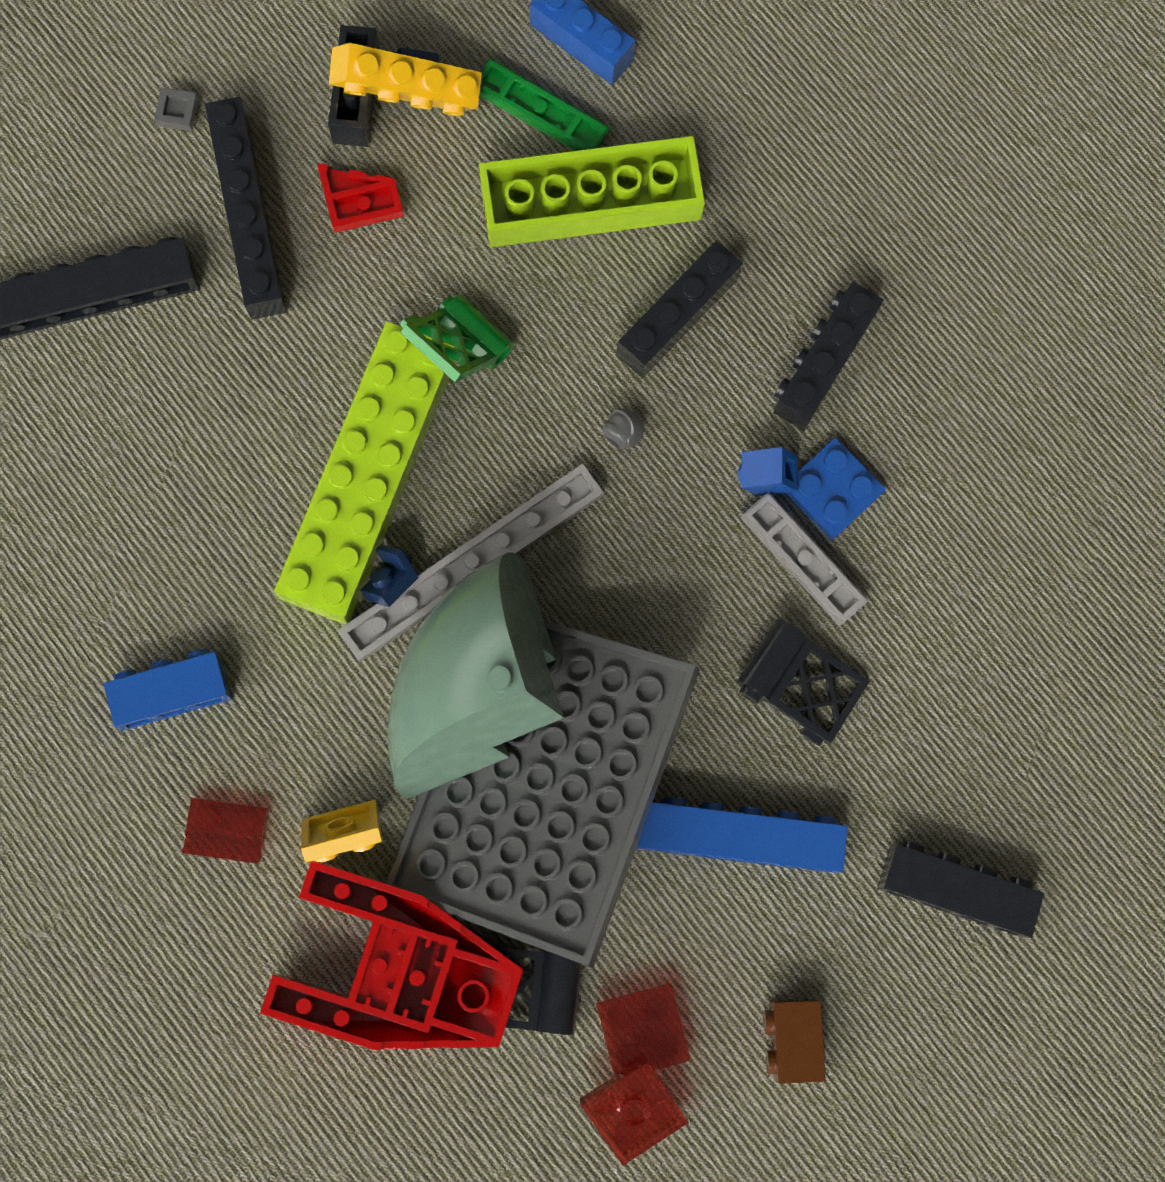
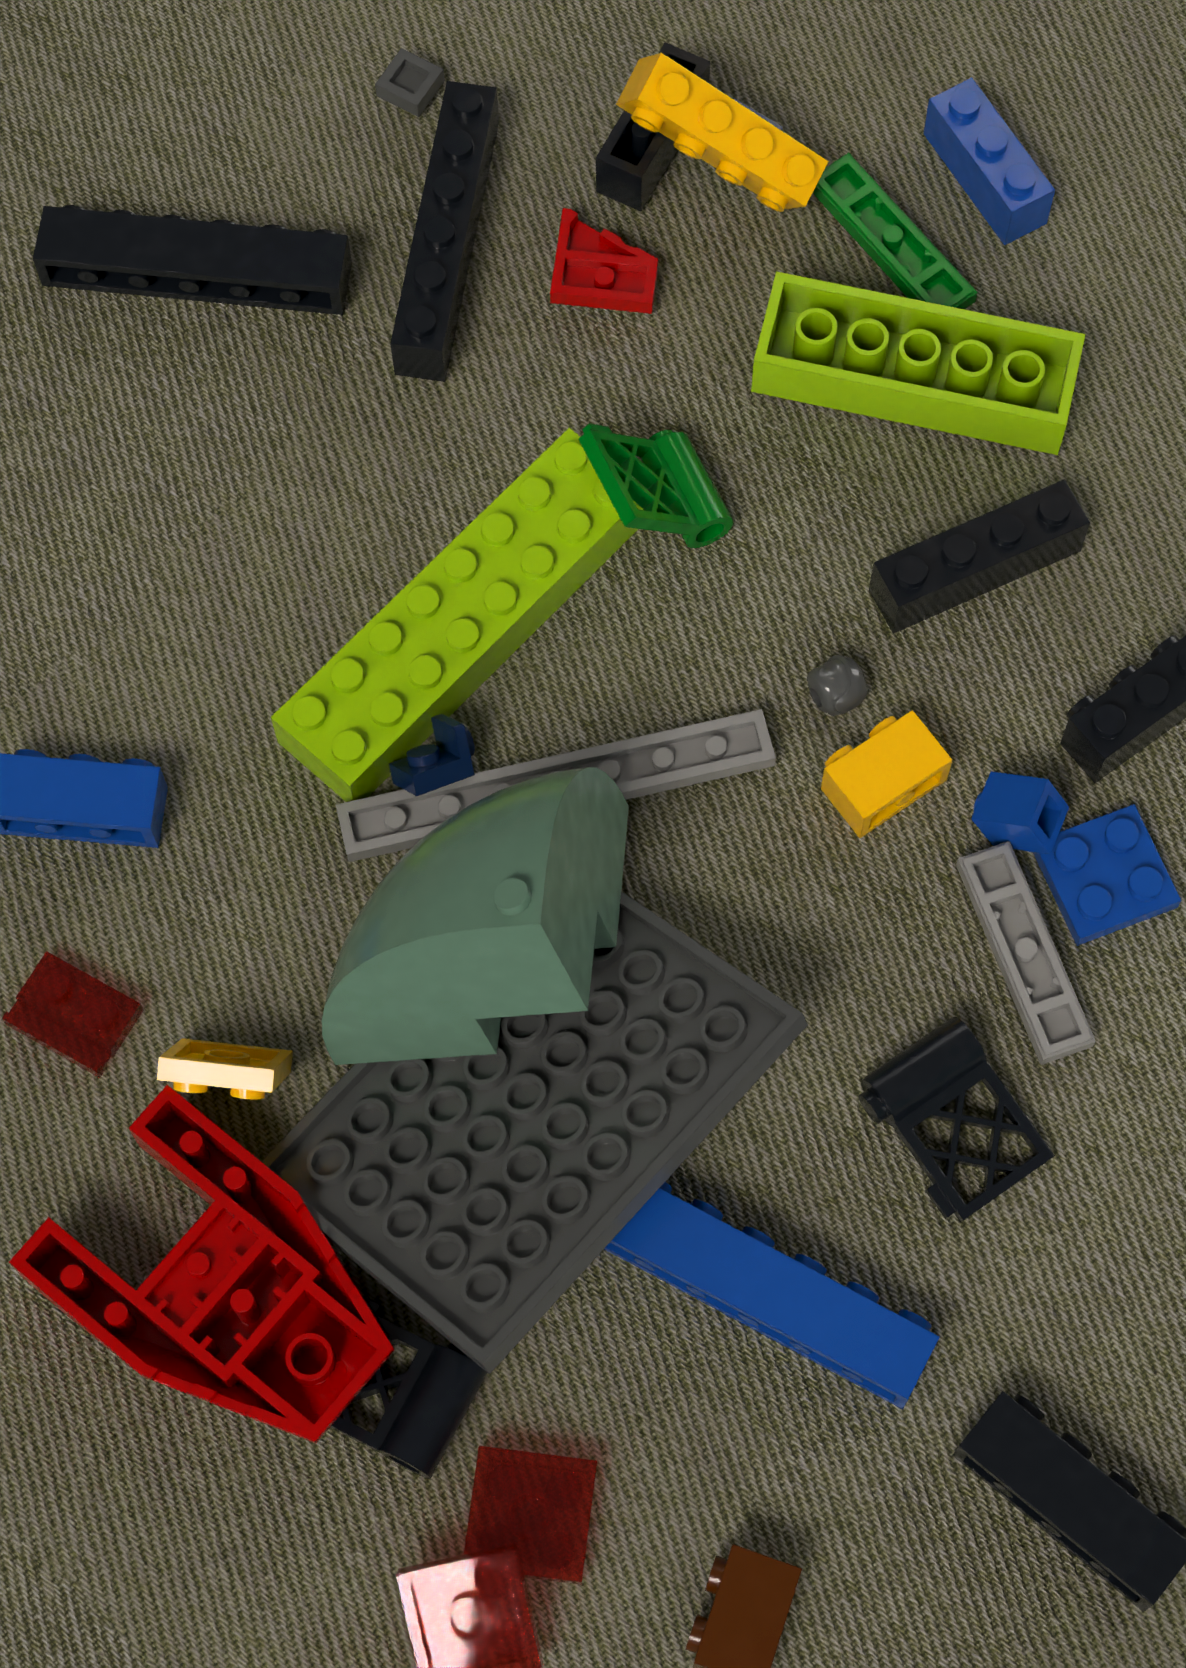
camera: 30 degrees right, 10 degrees down
none -> yellow brick [821,710,952,839]

